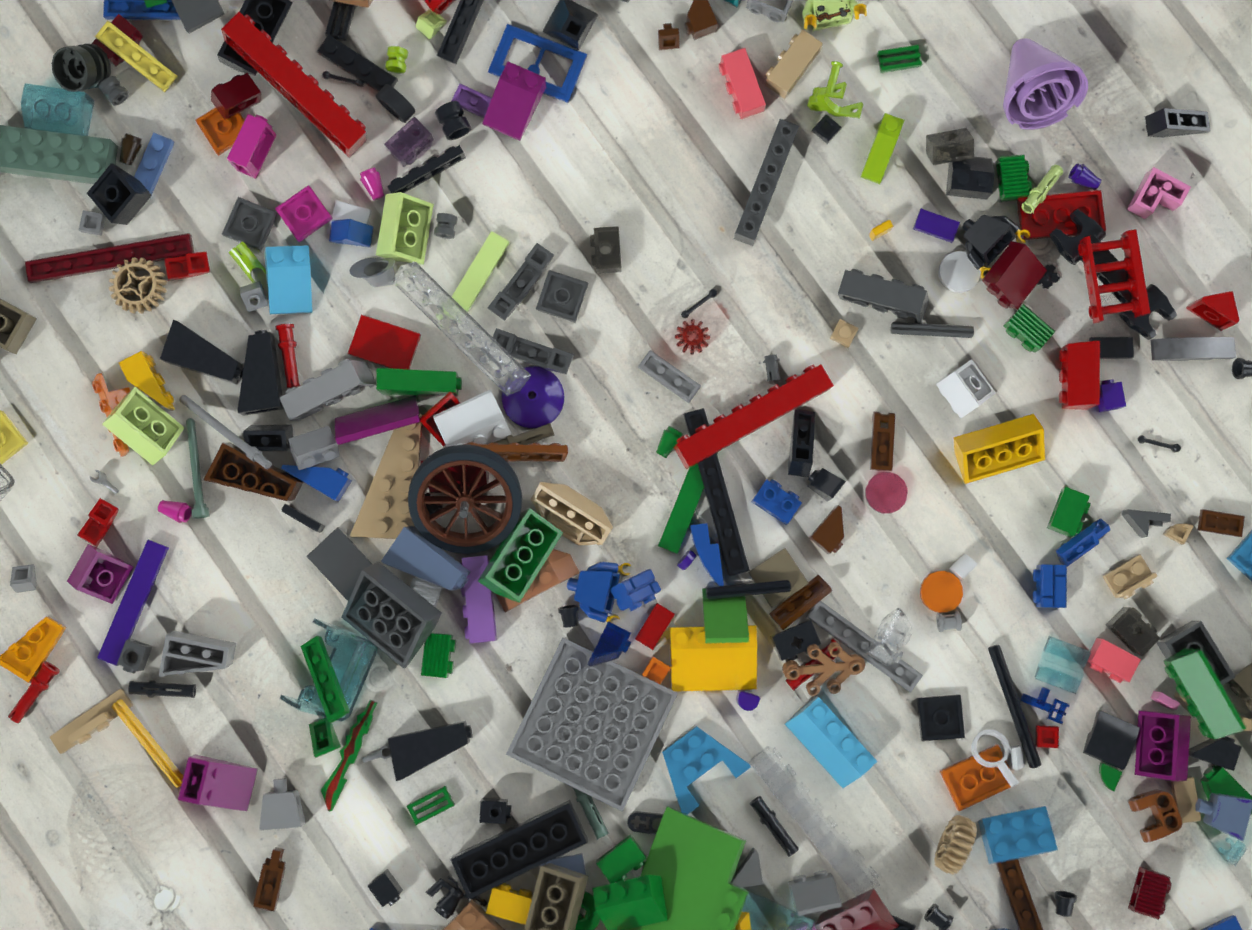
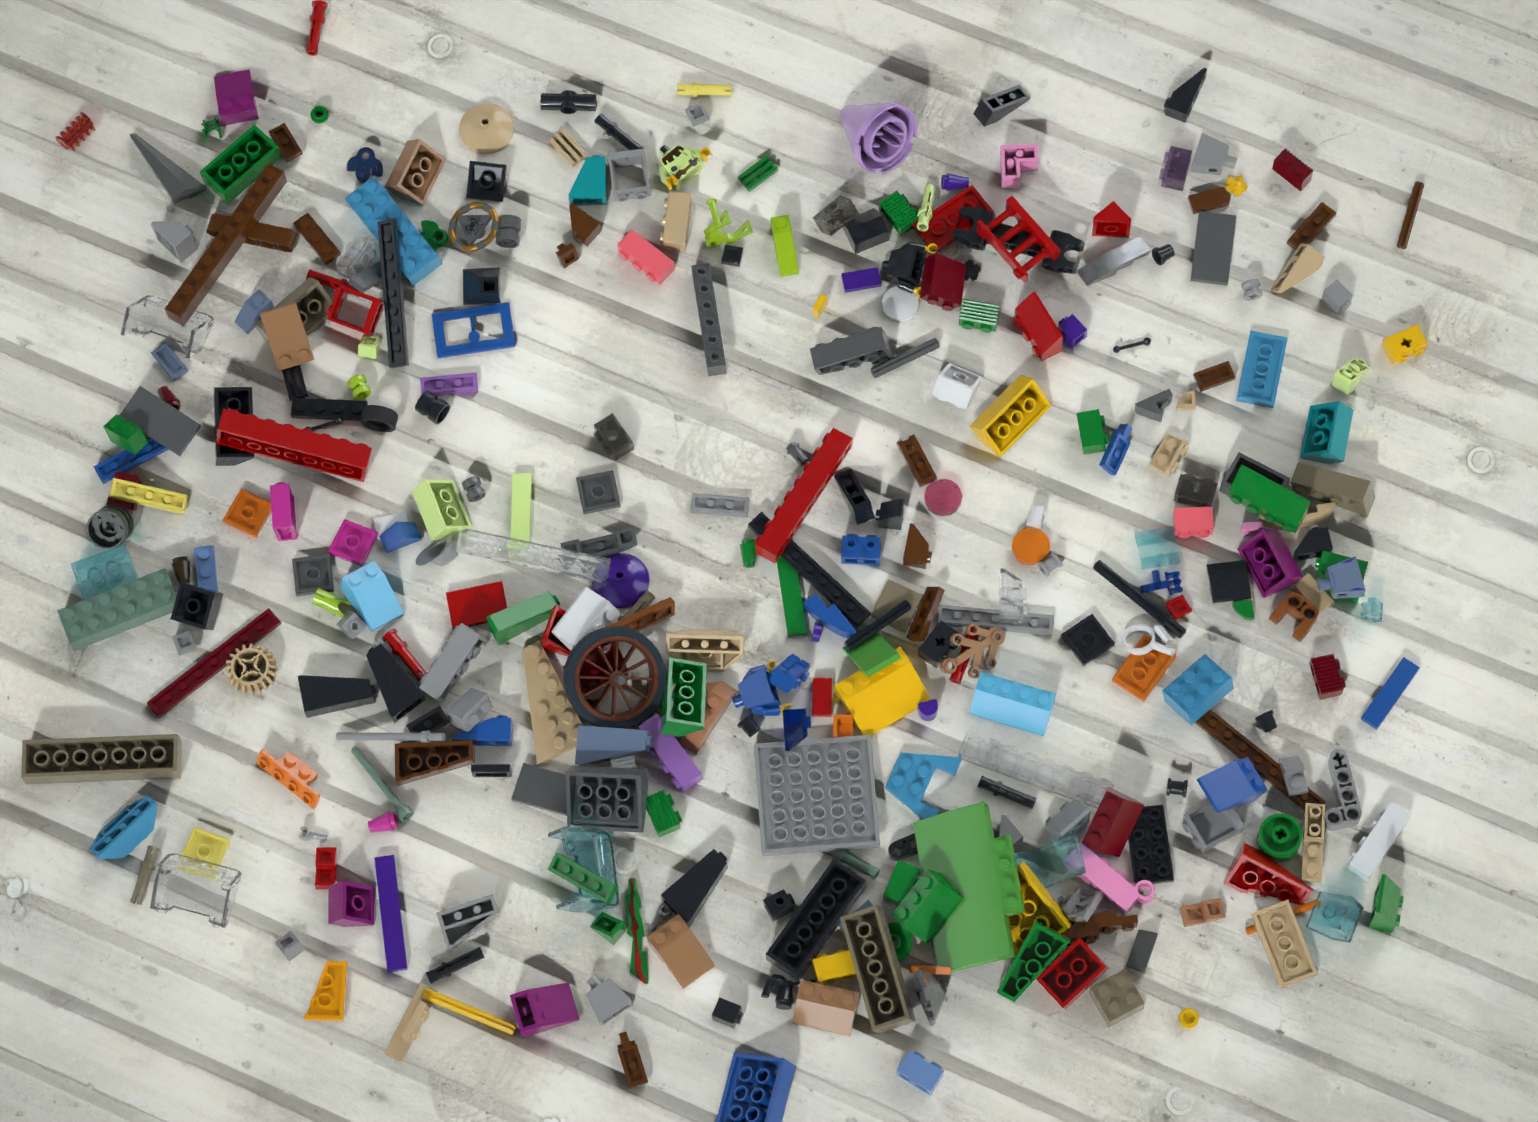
camera: 25 degrees left, 15 degrees down
red pin [8,661,60,723] -> none
dark grey wheel [99,76,129,106] -> none
yellowish green slope [102,387,184,465] -> none
dark grey brick [117,639,153,674] -> none
yellow slope [118,351,175,411] -> none
red slope [164,251,210,281] -> none
dark red brick [211,73,261,120] -> none
magenta tile [335,395,420,445] -> none
dark pink cone [360,168,385,200] -> none
clear purple brick [384,116,434,167] -> none
black plate [387,145,465,193] -> none
green tile [407,786,455,825] -> none
magenta slope [482,61,546,141] -> none
dark grey slope [488,243,554,321] -> none
clear red gear [675,319,710,355] -> none
black hinge [681,289,717,318] -> none
tan plate [830,319,858,348] -> none
tan gear [934,815,977,875] -> none
blue brick [1033,564,1067,608] -> none
black tile [1089,337,1134,359] -> none
none -> medium nougat slope [647,914,715,989]

